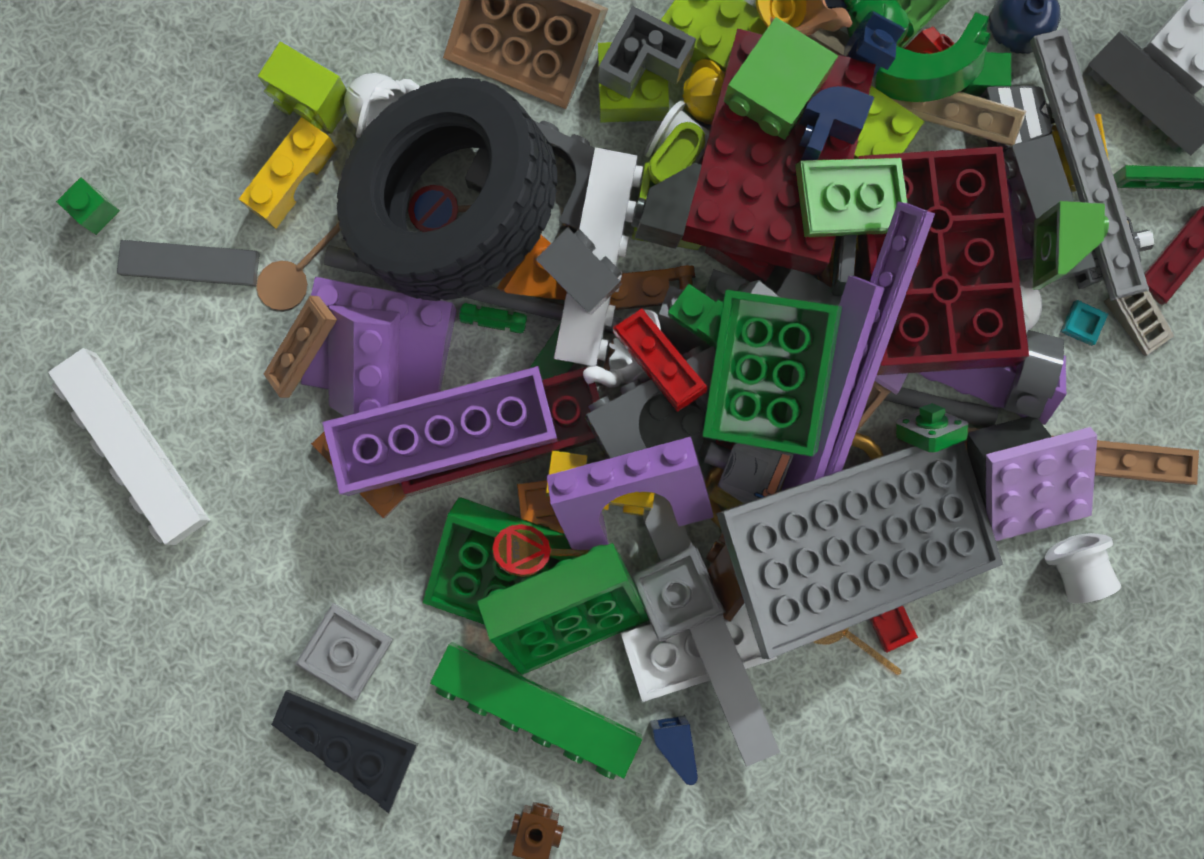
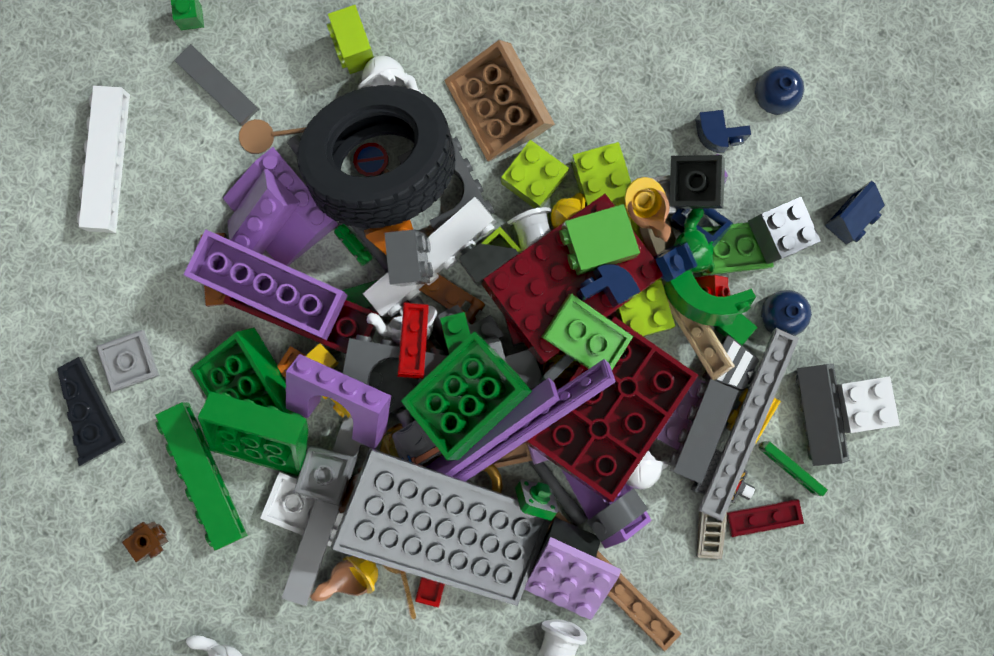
camera: 40 degrees right, 0 degrees up
yellow arch [239,117,337,229] -> none
medium nougat tile [264,296,337,398] -> none
piece [492,524,589,577] -> none
dark grey brick [599,6,696,99] -> none
lime tile [648,122,705,184] -> none
dark blue tile [650,715,698,785] -> none
bright green slope [1032,201,1109,290] -> none
teal tile [1060,300,1108,346] -> none
none -> nougat piece [310,556,378,601]

